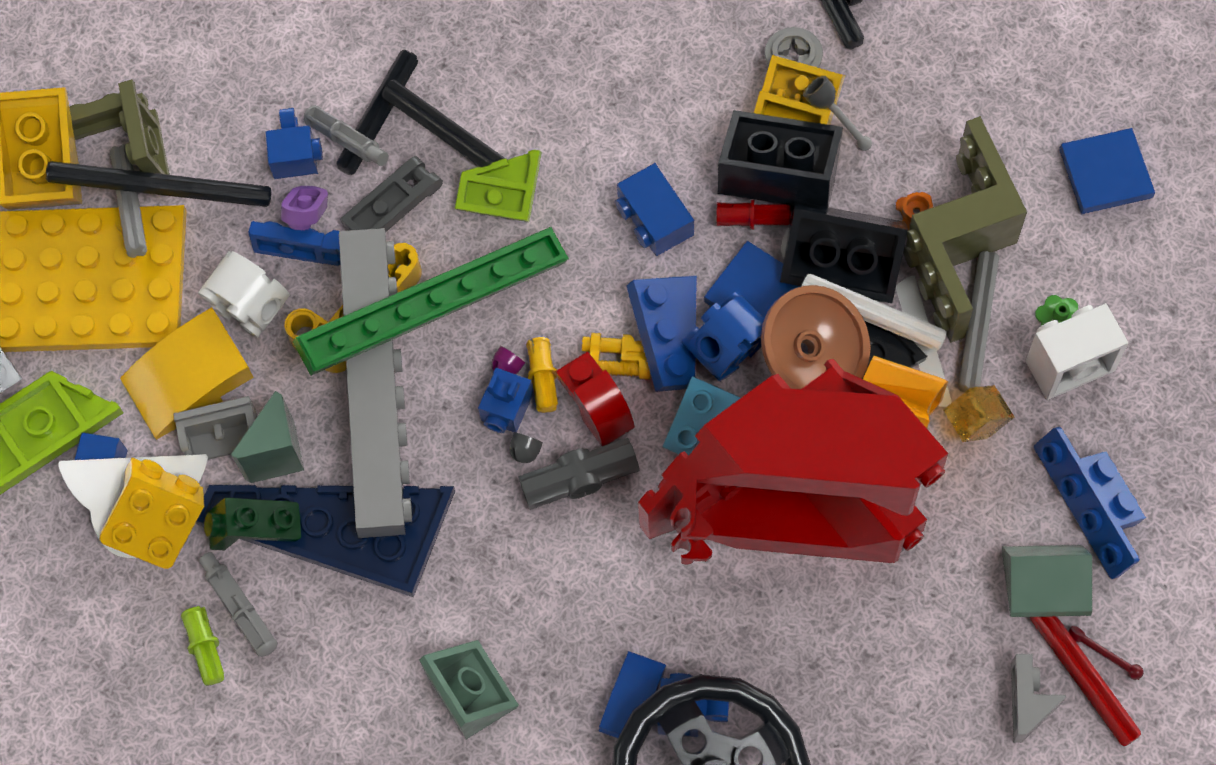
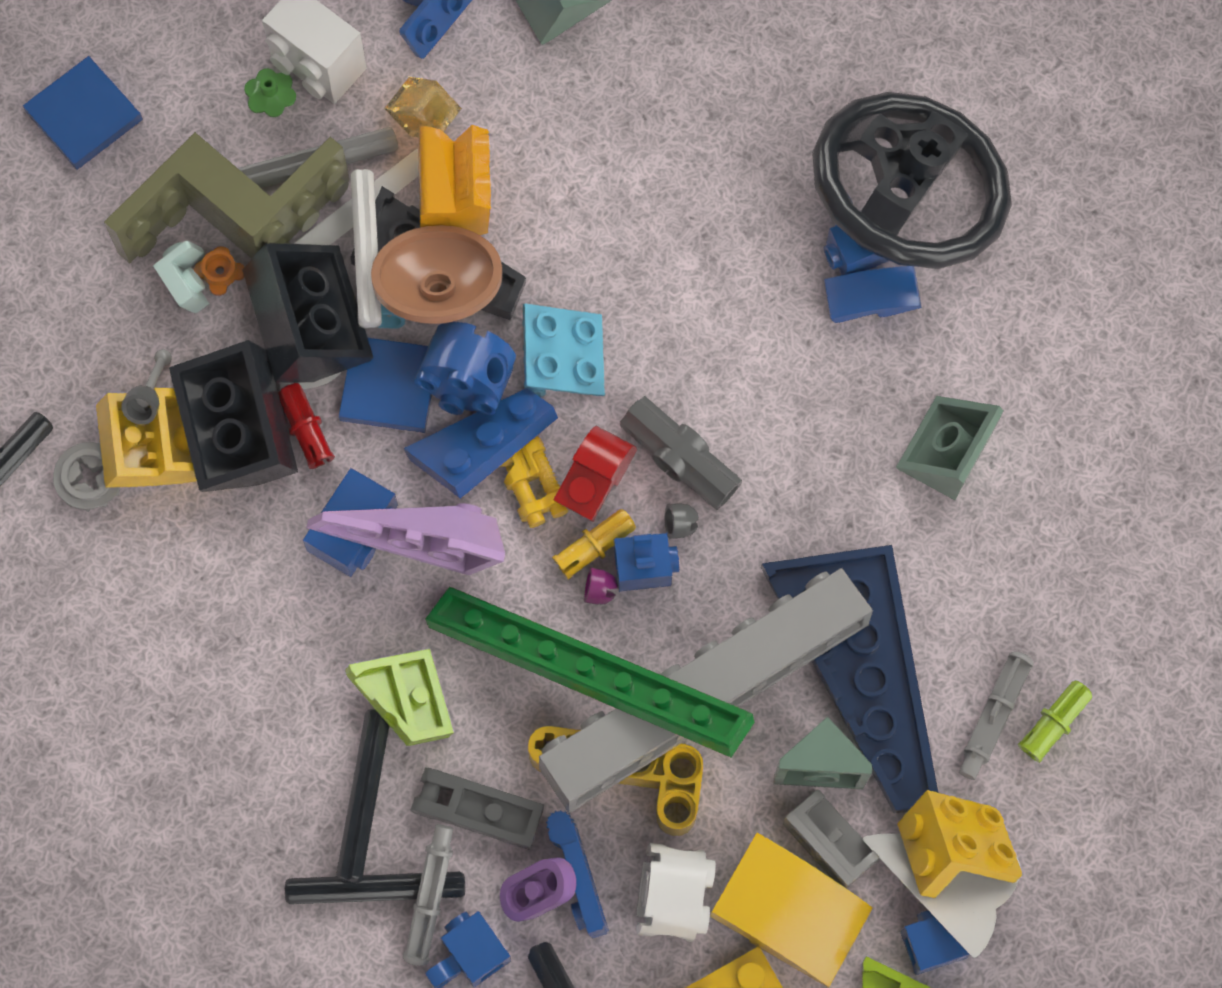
camera: 125 degrees left, 5 degrees up
dark green bracket [204,498,301,551] -> none
red piece [638,359,948,565] -> none
none -> light aqua bracket [153,241,209,313]
none -> lavender wedge [306,503,505,575]

